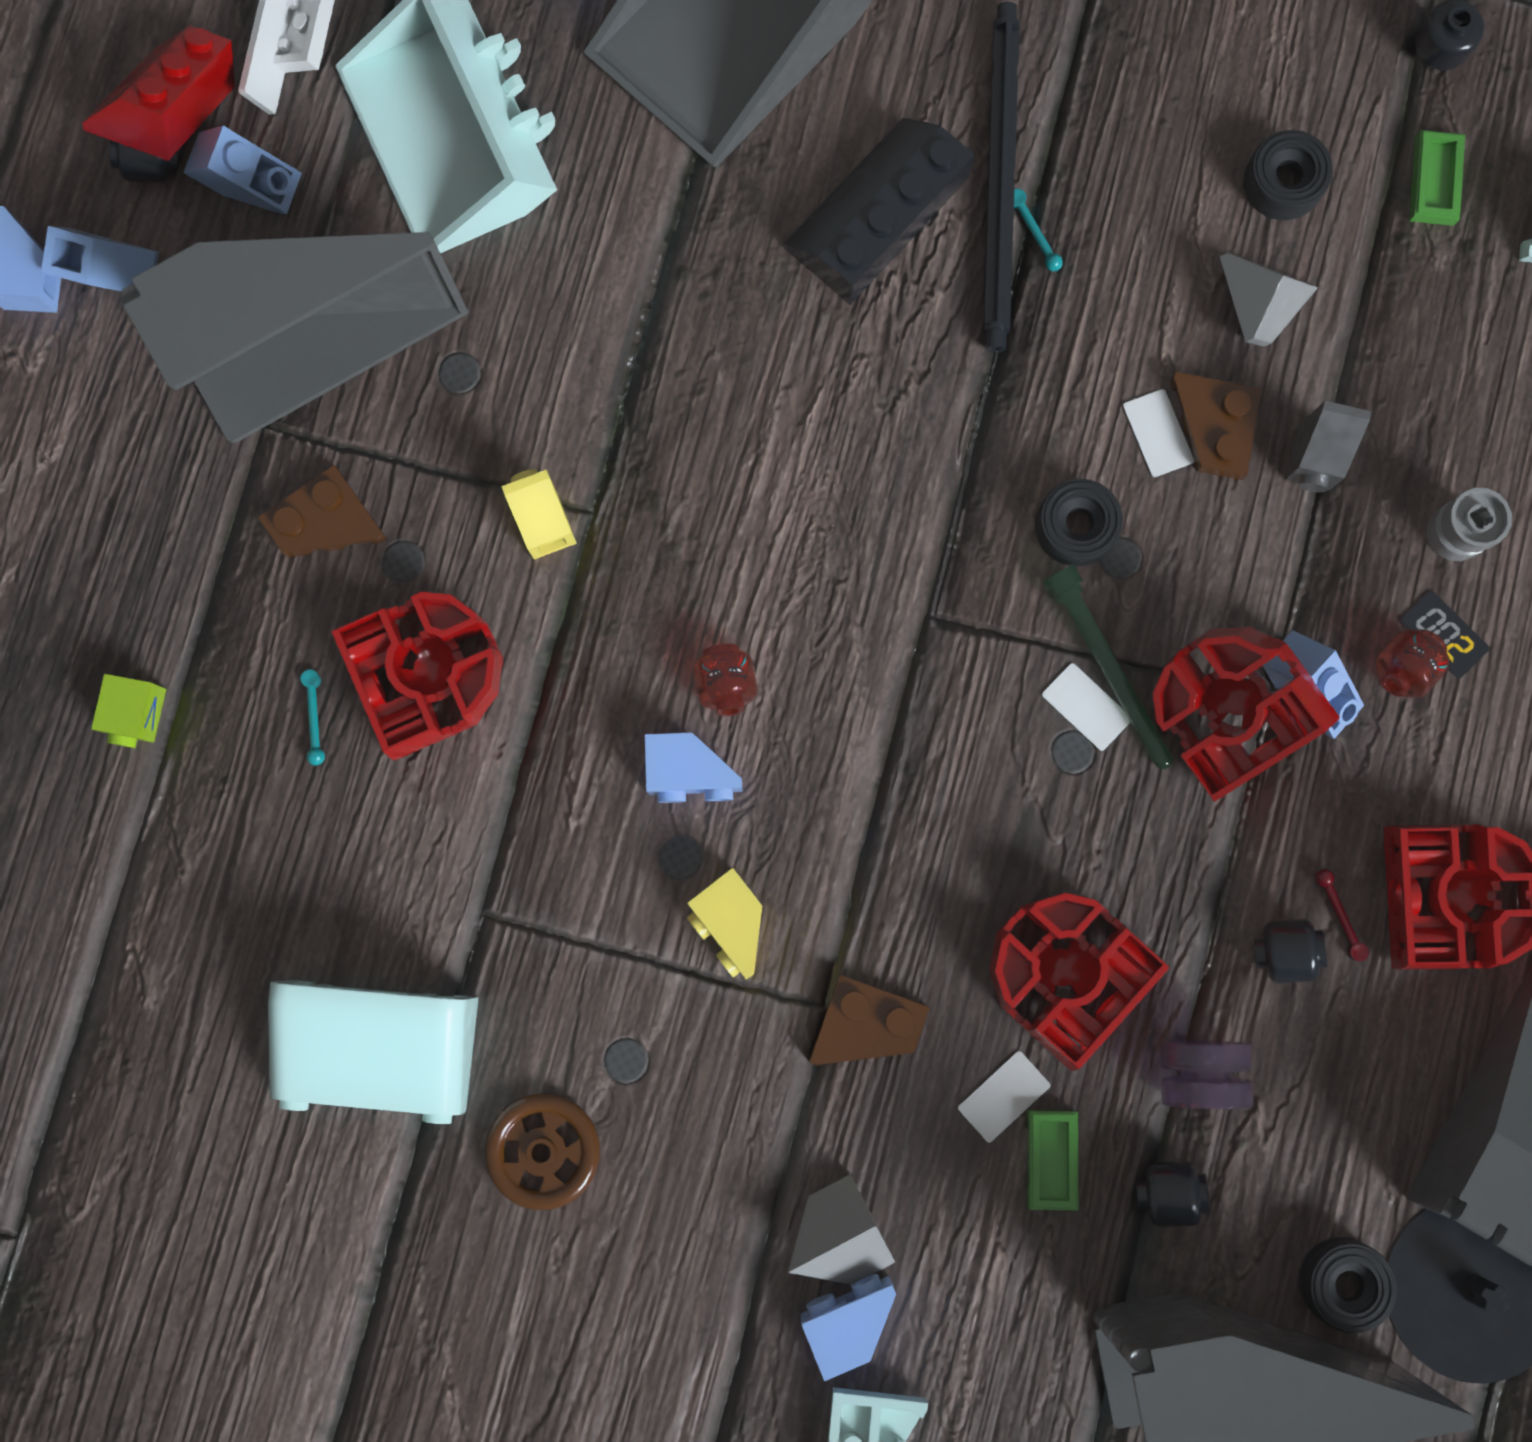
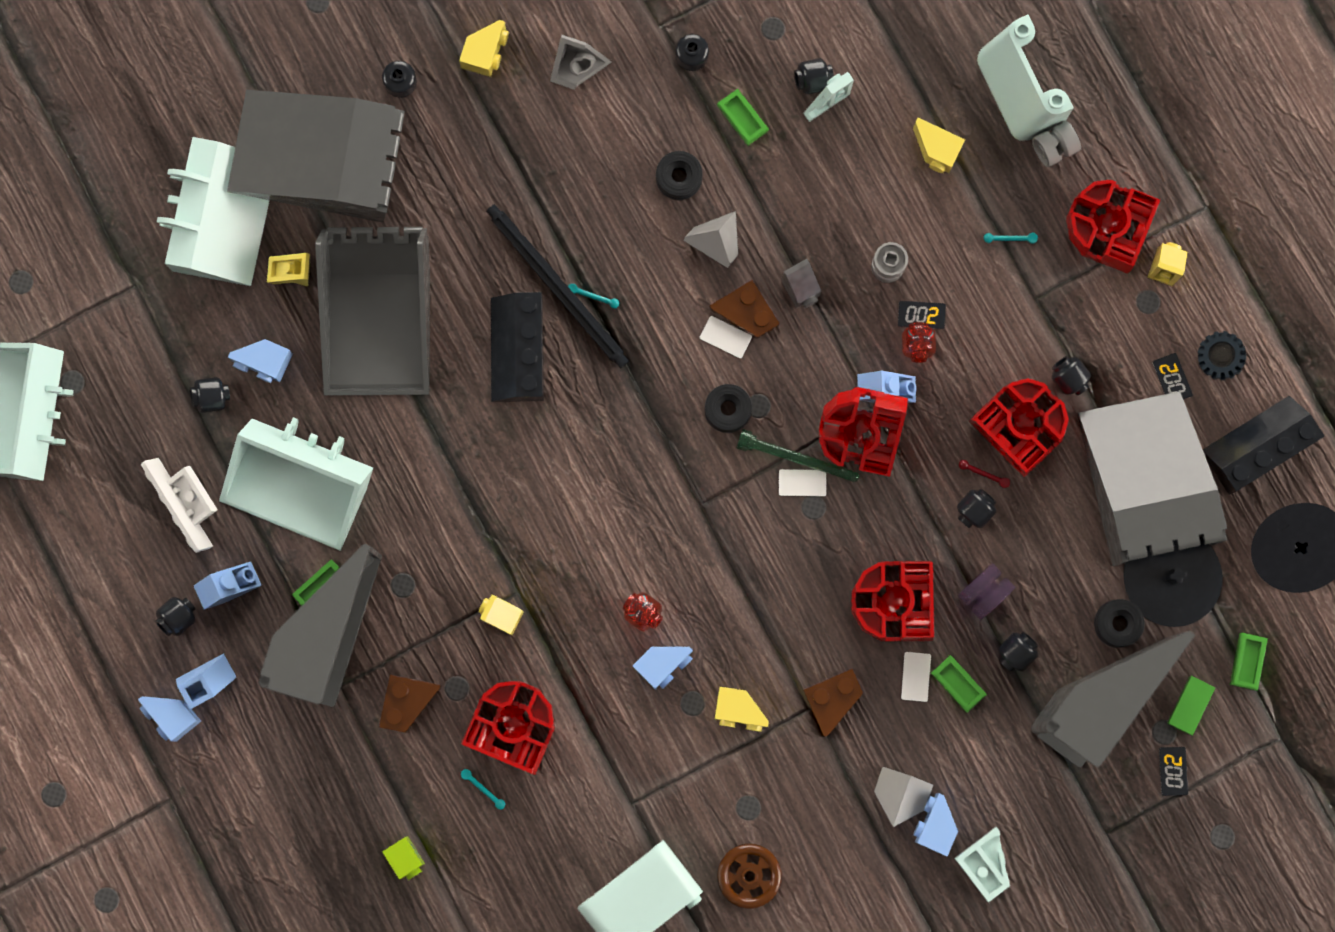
camera: 45 degrees left, 0 degrees up
red slope [82,25,235,161] -> none

